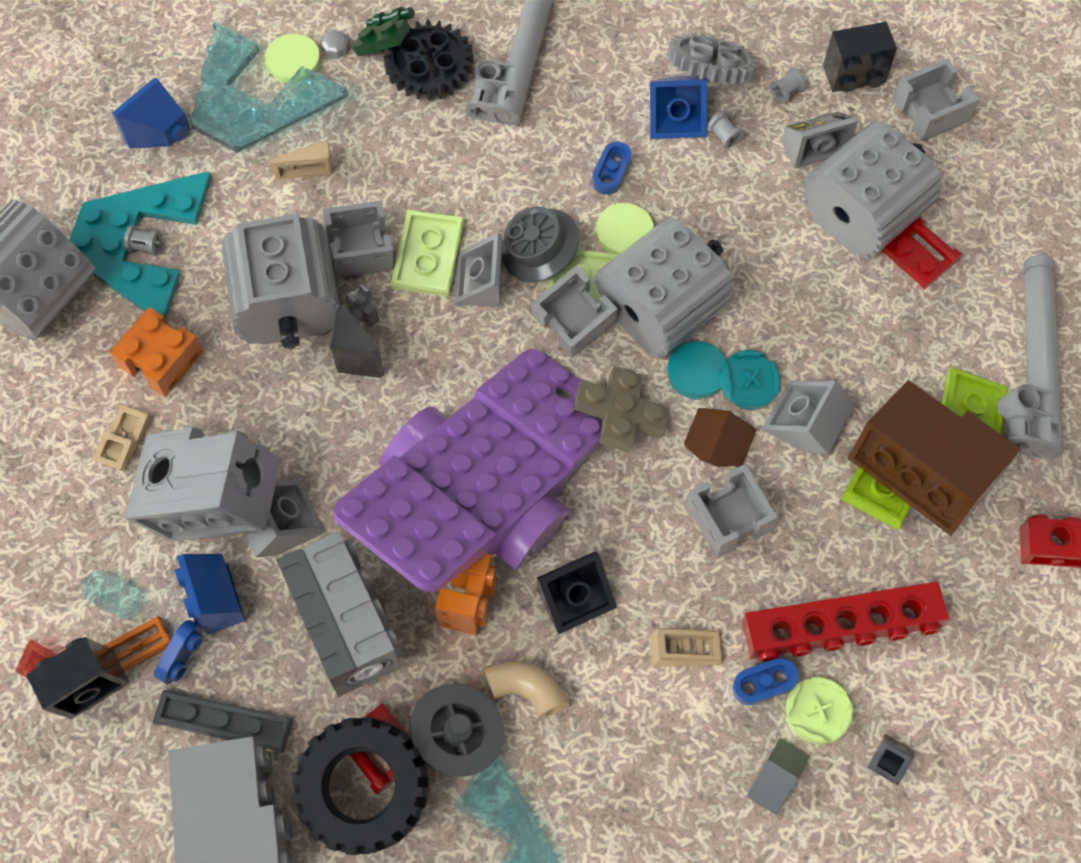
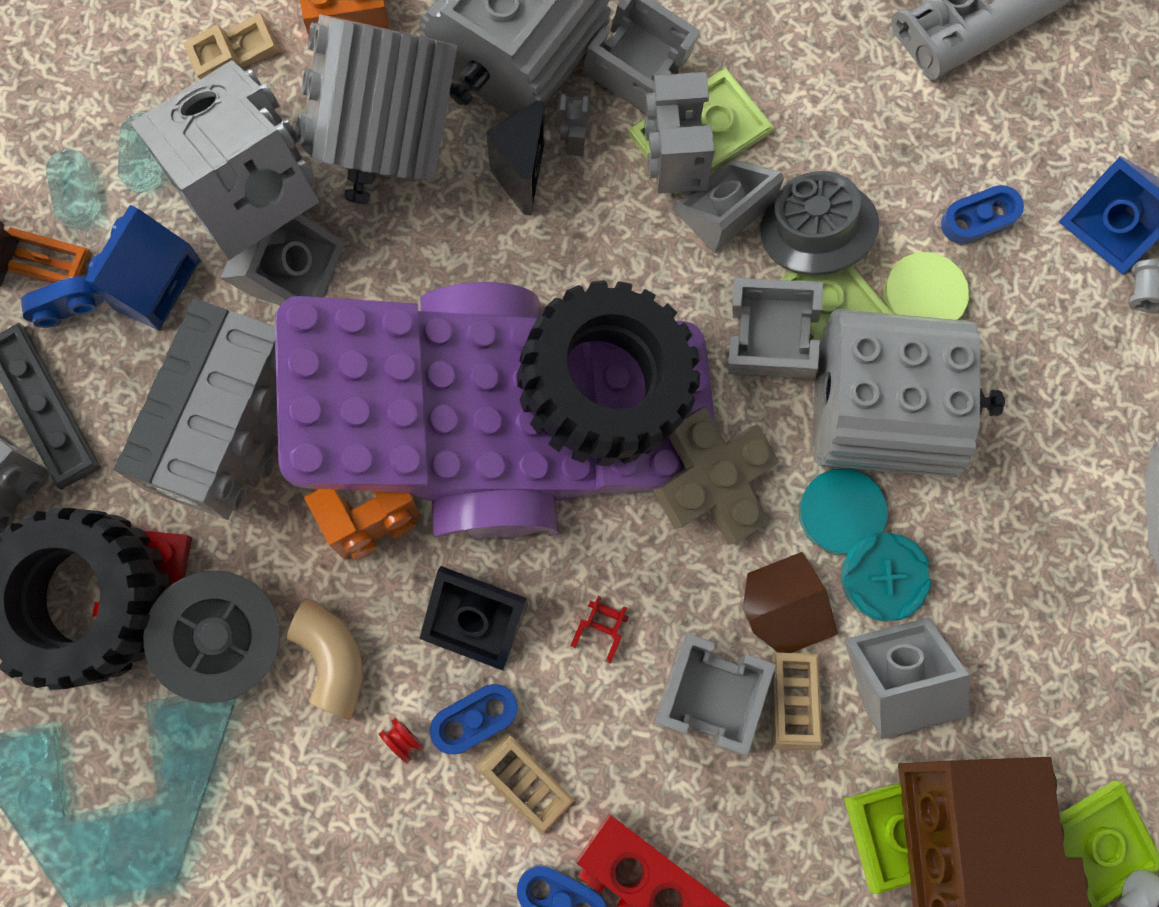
camera: 40 degrees right, 10 degrees up
none -> clear light blue tile [118,113,163,193]
none -> light grey piece [296,14,458,204]
none -> red bush [379,717,424,764]
none -> blue plate [430,684,518,754]
none -> black tyre [517,280,701,466]
none -> red piece [570,595,629,664]
none -> light grey piece [644,72,714,194]
none -> tan slope [771,653,823,751]

